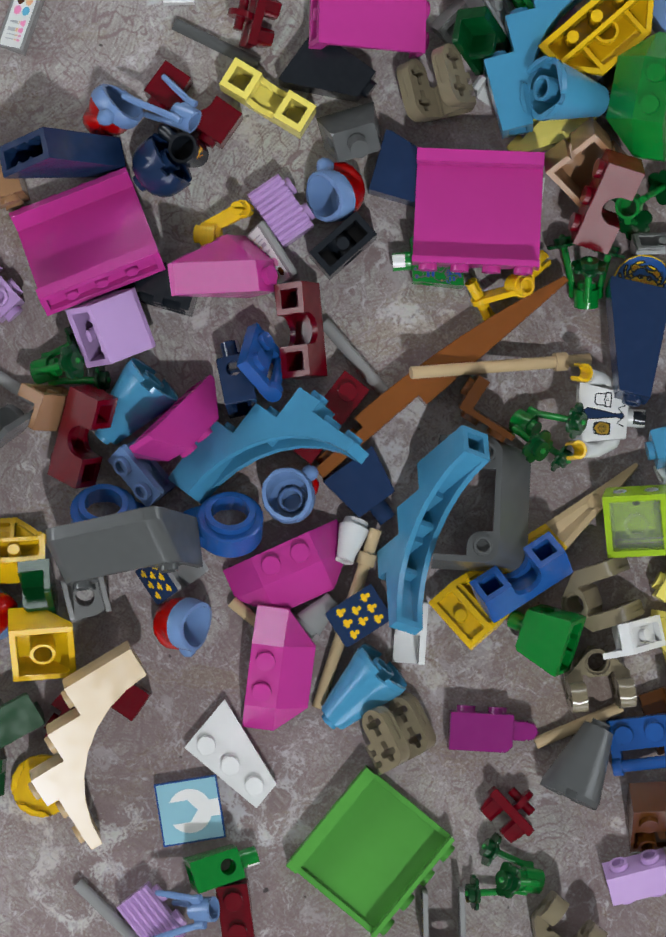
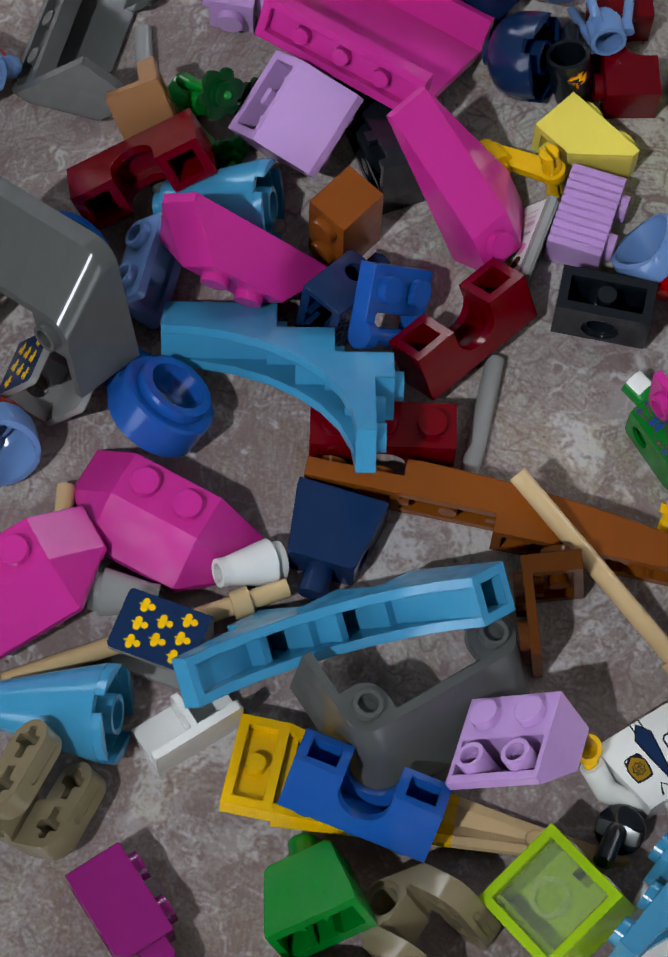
camera: 55 degrees right, 20 degrees down
medium blue piece [262,464,319,524] -> none
plant [509,402,588,472] -> none
none -> dark orange brick [308,165,384,266]
none -> lavender slope [445,691,589,790]
none -> light yellow slope [531,92,640,178]
none -> black plate [593,804,646,869]

